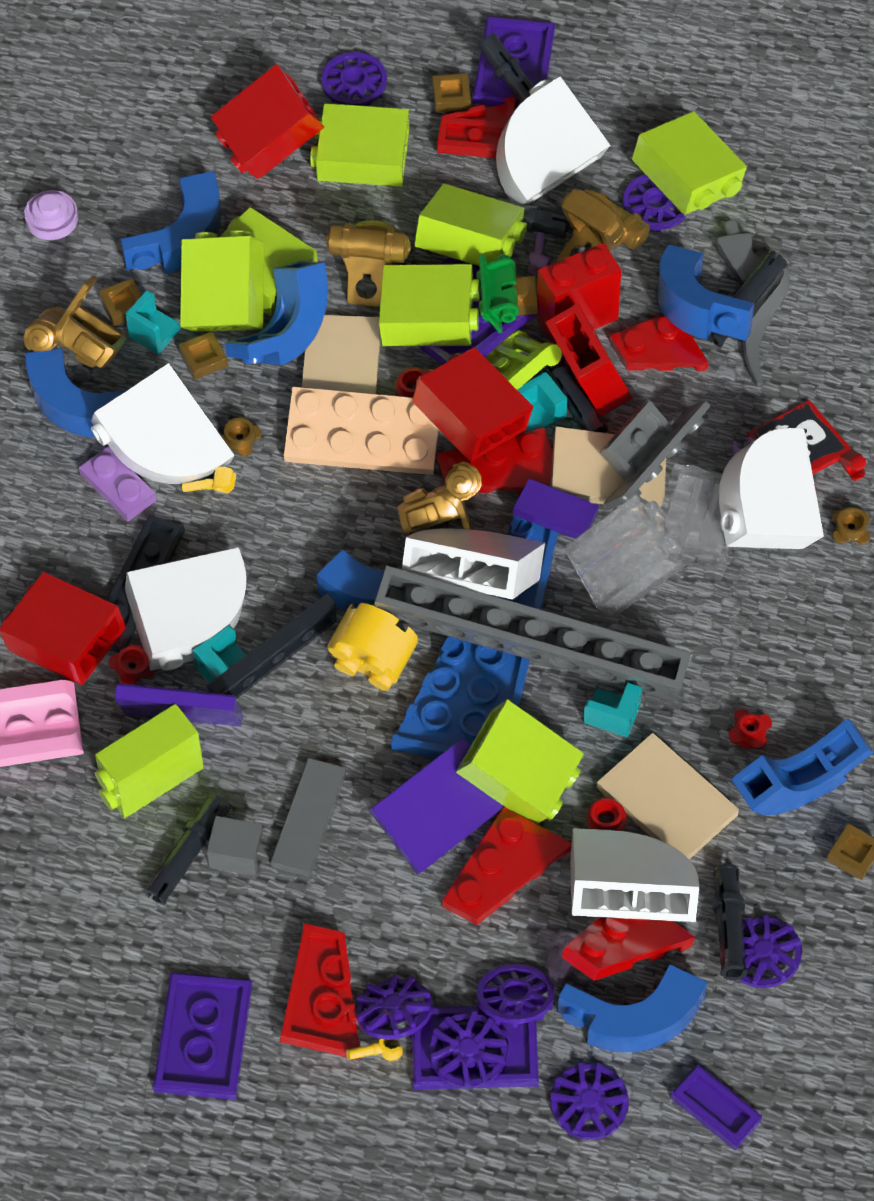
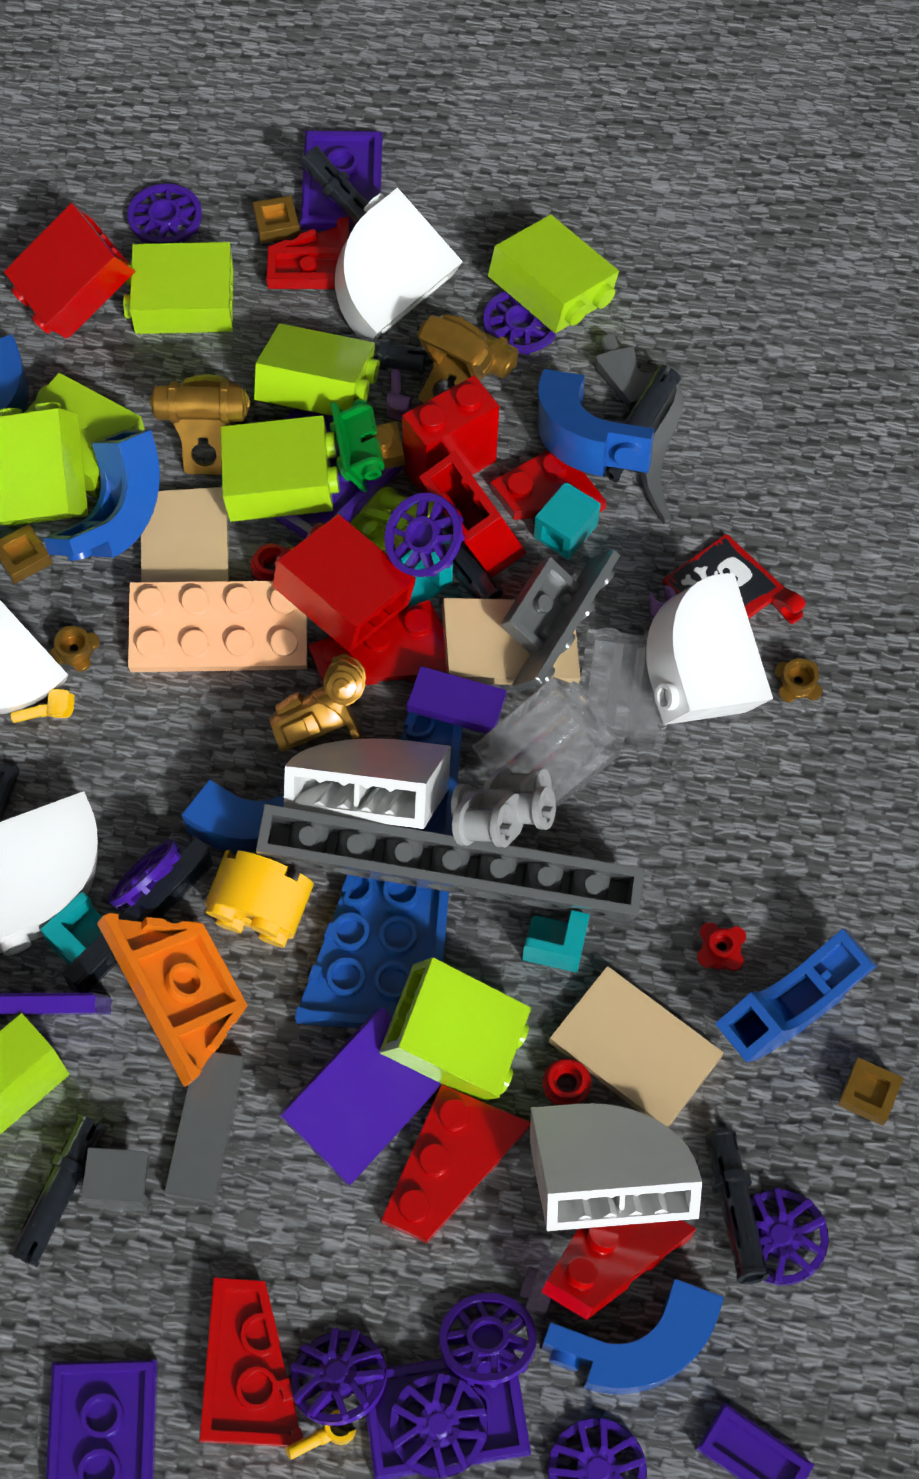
camera: 10 degrees left, 5 degrees up
none -> orange wing [97,913,248,1087]
none -> dark purple wheel [107,839,181,911]
none -> dark purple wheel [385,493,465,577]
none -> light grey axle [451,767,556,848]
none -> teal panel [534,483,601,560]

